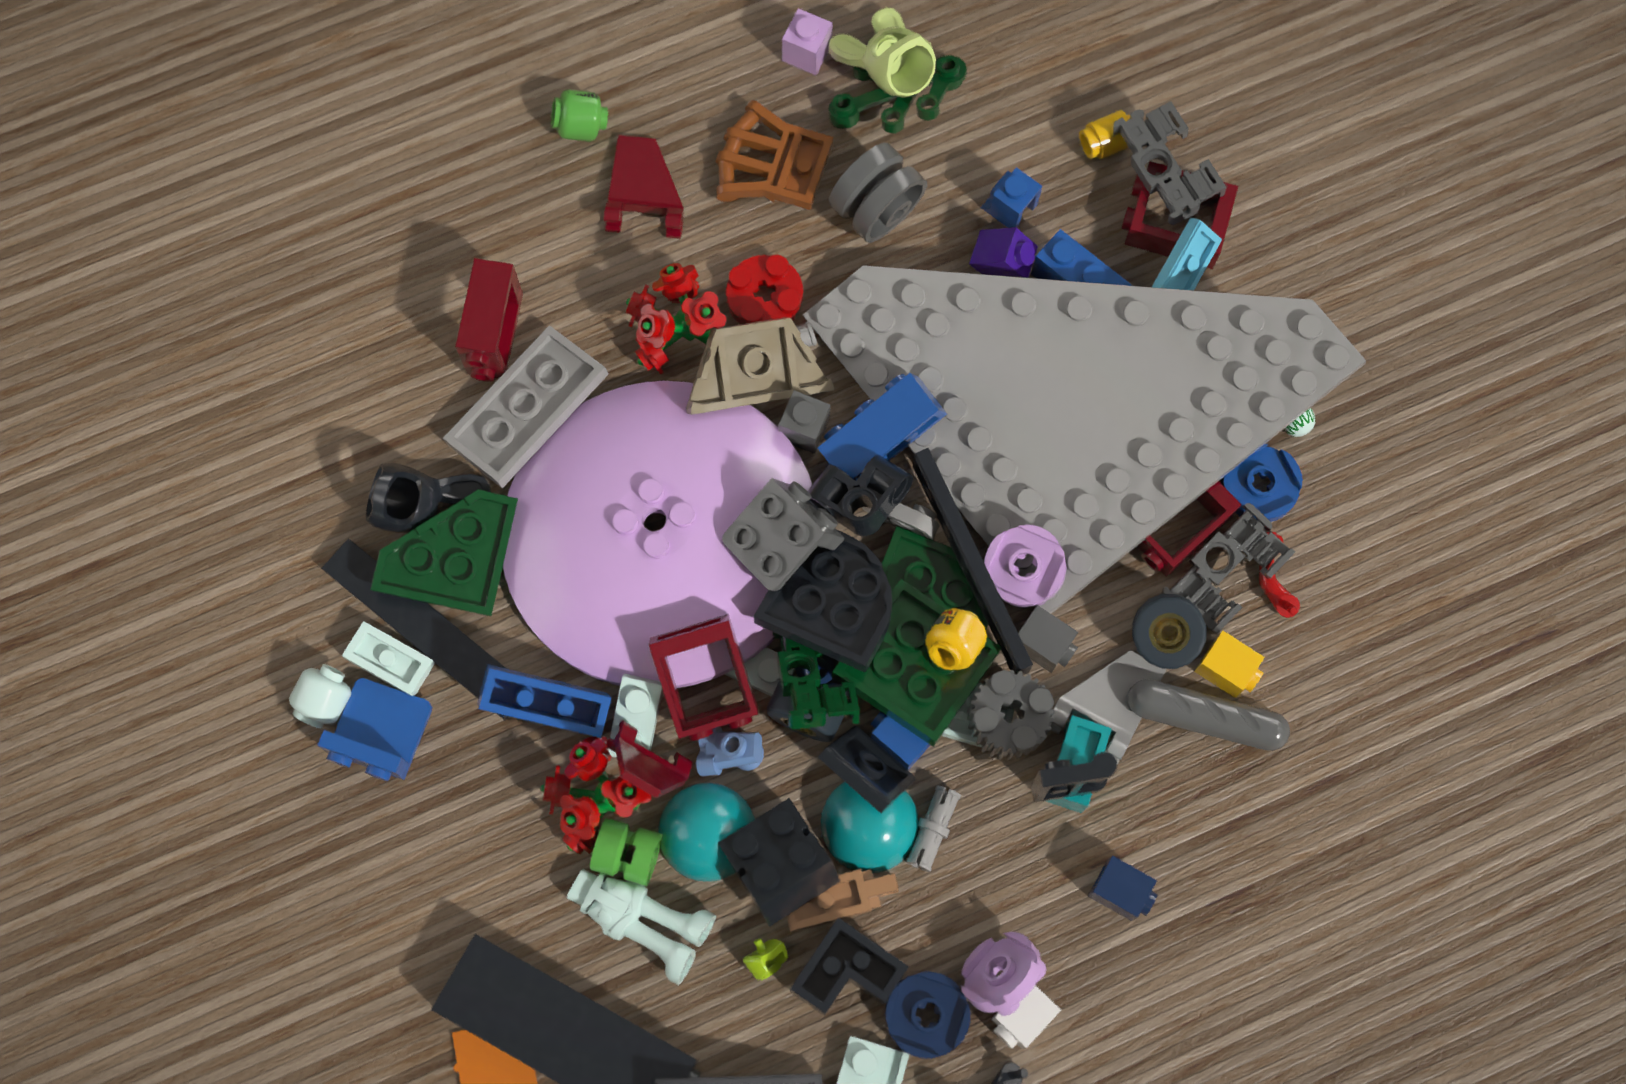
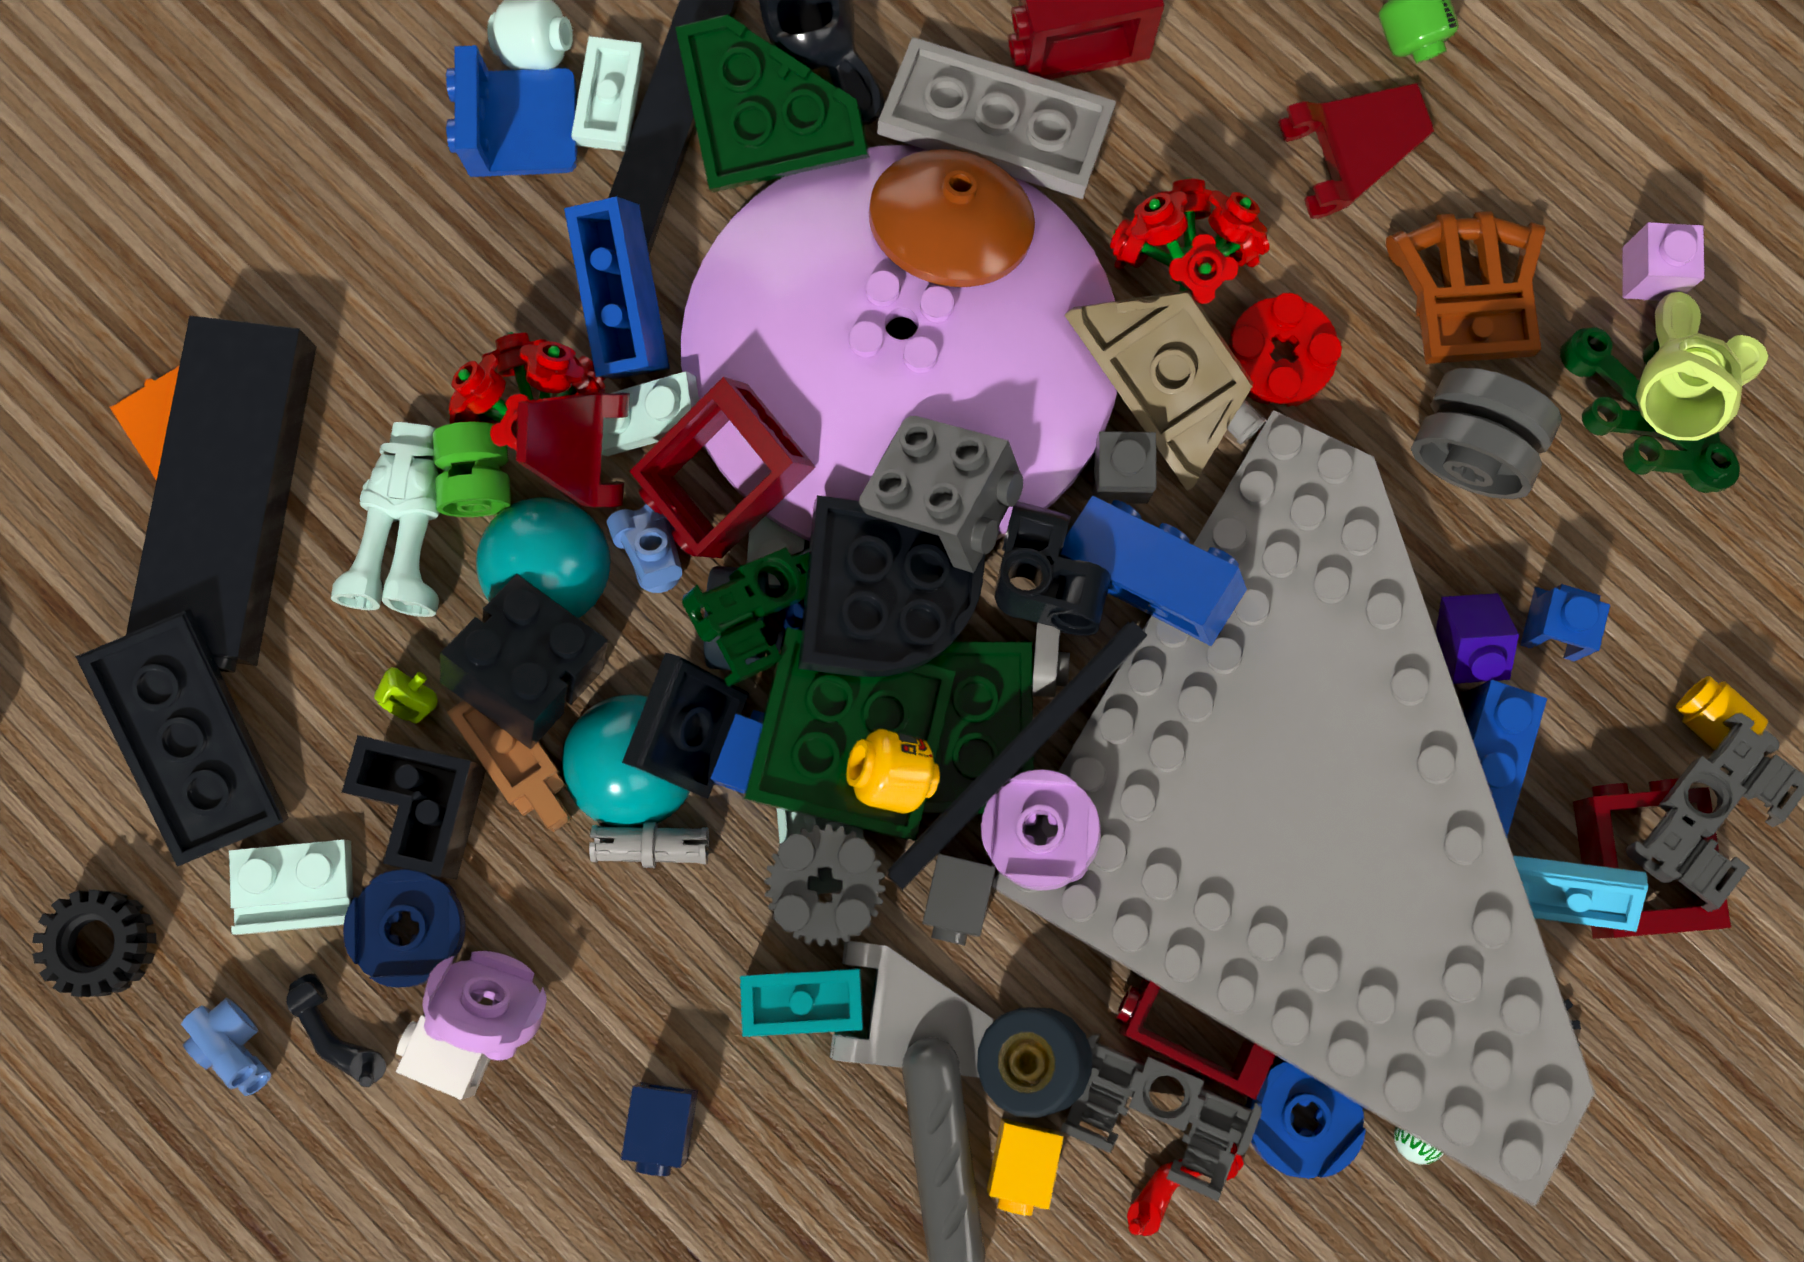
camera: 70 degrees right, 5 degrees up
black plate [1031,752,1117,802] -> none
none -> dark orange dish [869,149,1035,287]

